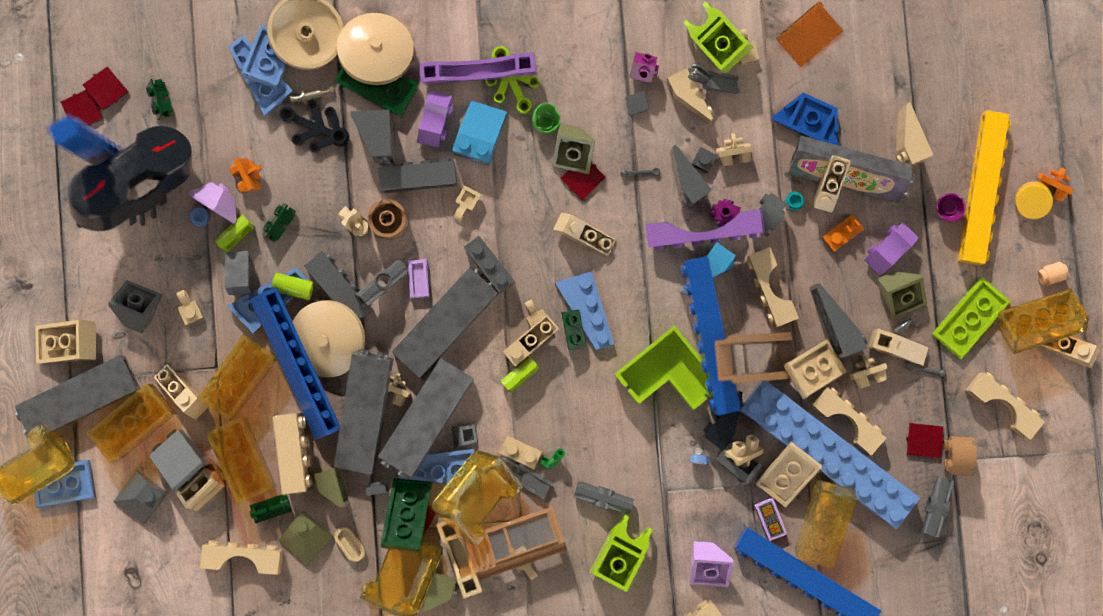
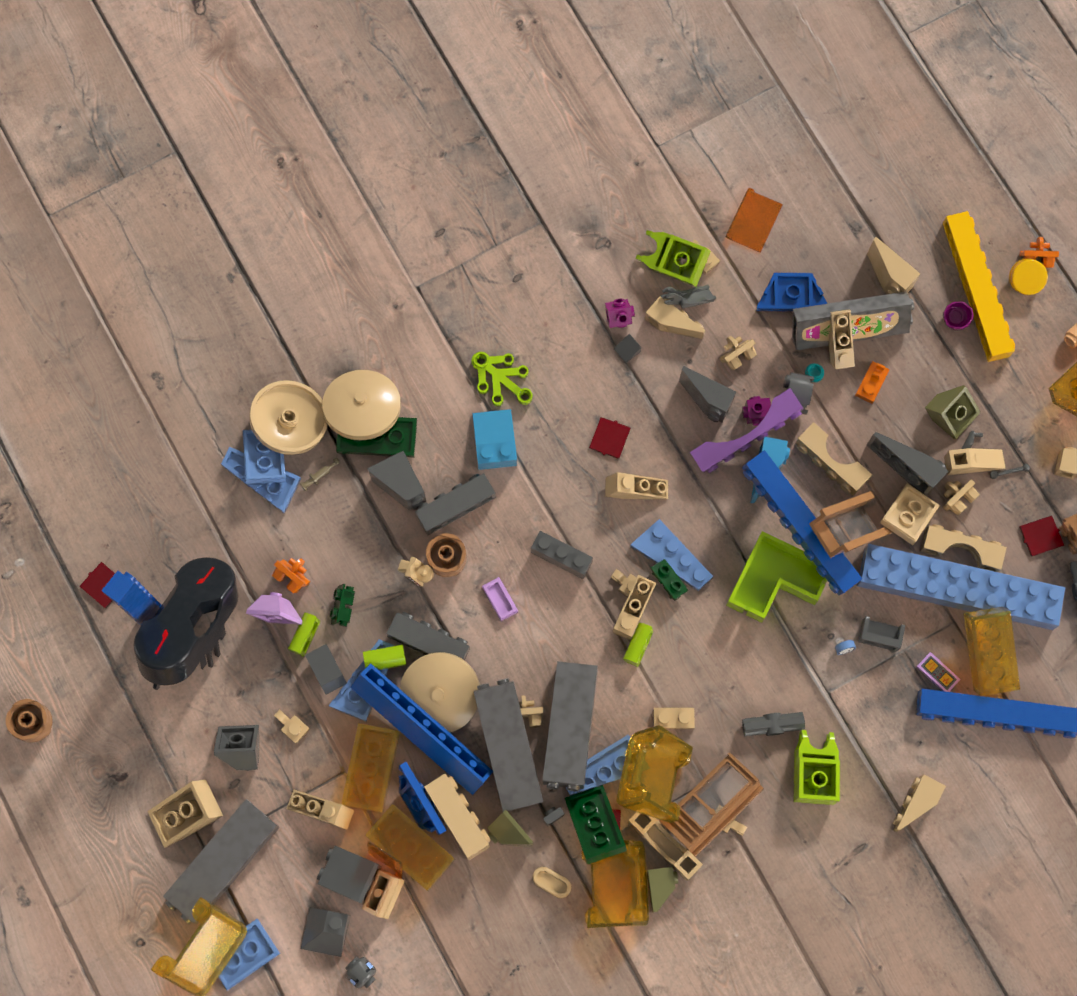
camera: 25 degrees left, 10 degrees down
dark red piece [82,66,128,111] -> none
clear yellow brick [86,383,177,463] -> none
dark green hinge [146,79,173,120] -> none
medium blue tile [190,207,210,227] -> none
tan arch [200,540,283,575] -> none
dark green hinge [249,494,292,524] -> none
black plant [279,99,350,154] -> none
olive slope [279,511,333,566] -> none
dark grey piece [355,260,409,308] -> none
flat silver brick [392,267,499,378] -> none
medium lavender brick [417,90,454,148] -> none
medium lavender arch [420,52,538,85] -> none
dark grey slope [452,424,478,447] -> none
tan plate [454,185,481,221] -> none
dark grey arm [497,456,553,500] -> none
bright green hair [532,103,561,135] -> none
green arm [540,449,565,470] -> none
olive slope [552,123,595,174] -> none
dark grey hinge [620,168,660,177] -> none
lavender slope [690,541,733,587] -> none
dark grey plate [692,147,717,173] -> none
black slope [703,391,743,451] -> none
tan hips [725,435,764,468] -> none
tan tile [755,442,822,508] -> none
medium lavender brick [864,222,919,276] -> none
lime tile [931,277,1011,359] -> none
none -> dark grey head [345,956,376,989]
none -> blue wing [399,762,447,835]

